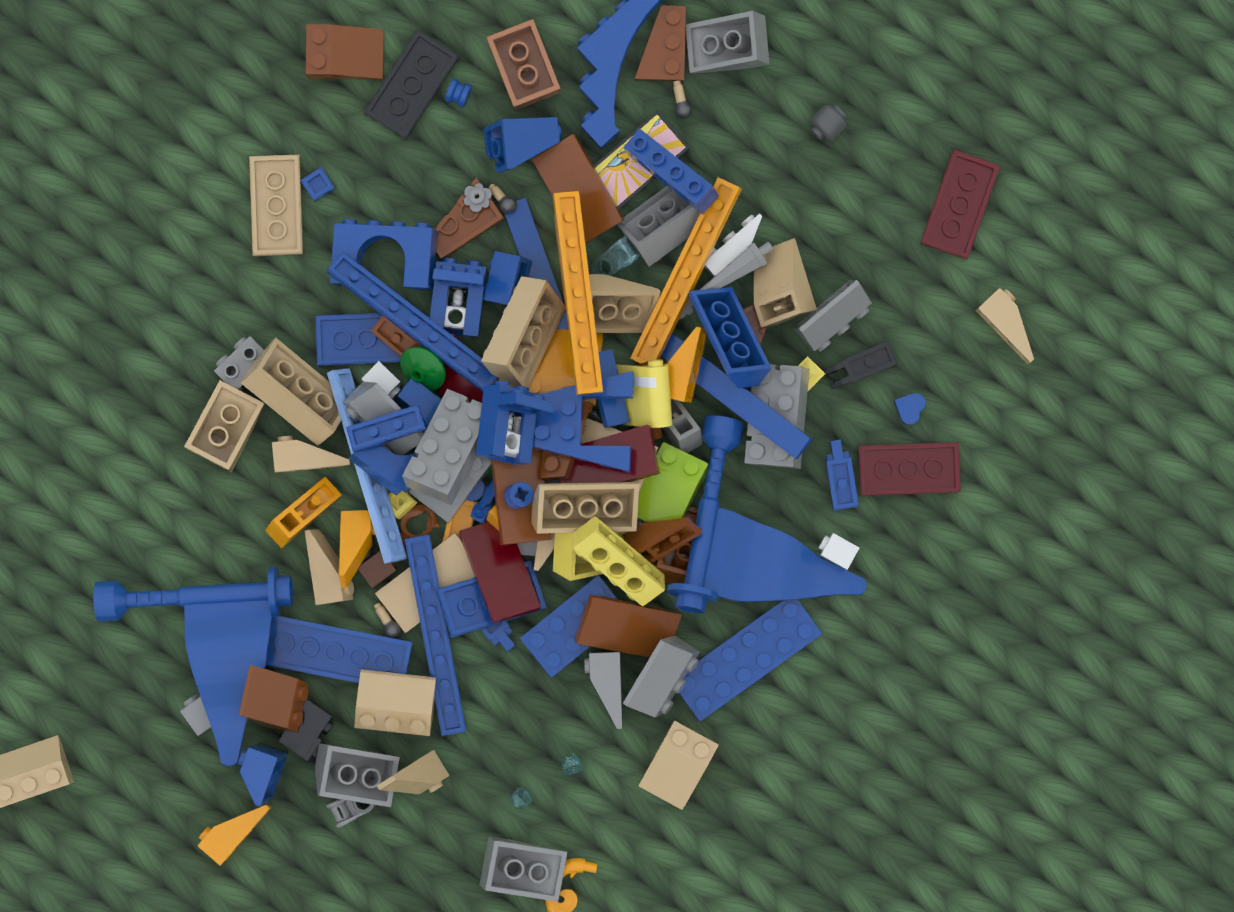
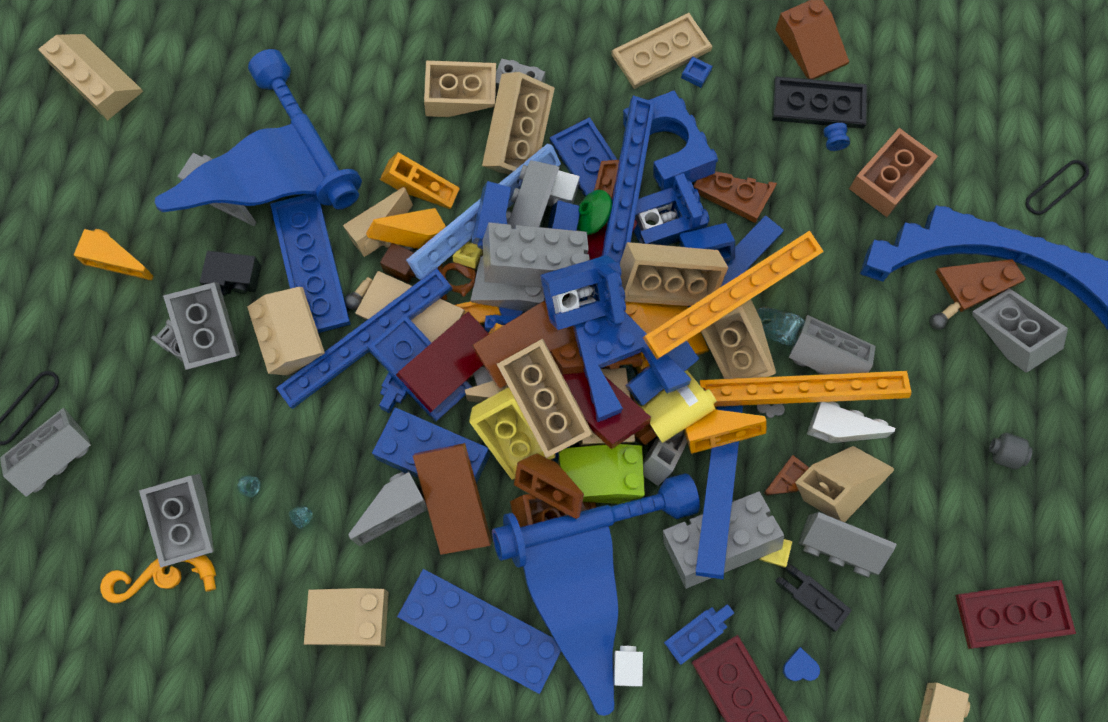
camera: 60 degrees right, 15 degrees down
blue slope [238,743,288,807] -> none
dark orange slope [239,665,308,733] -> none
tan slope [272,436,352,473] -> none
blue tile [346,405,427,453] -> none
tan slope [377,750,449,794] -> none
light grey plant [464,183,492,212] -> none
blue slope [483,117,561,173] -> none
flat silver piece [489,184,517,213] -> none
blue wheel [503,482,534,509] -> none
dark orange tile [532,134,624,244] -> none
light yellow brick [573,516,665,607] -> none
tile [593,110,690,210] -> none
blue brick [623,128,719,214] -> none
light grey slope [623,635,700,717] -> none
blue slope [688,287,771,388] -> none
light grey bar [700,242,774,290] -> none

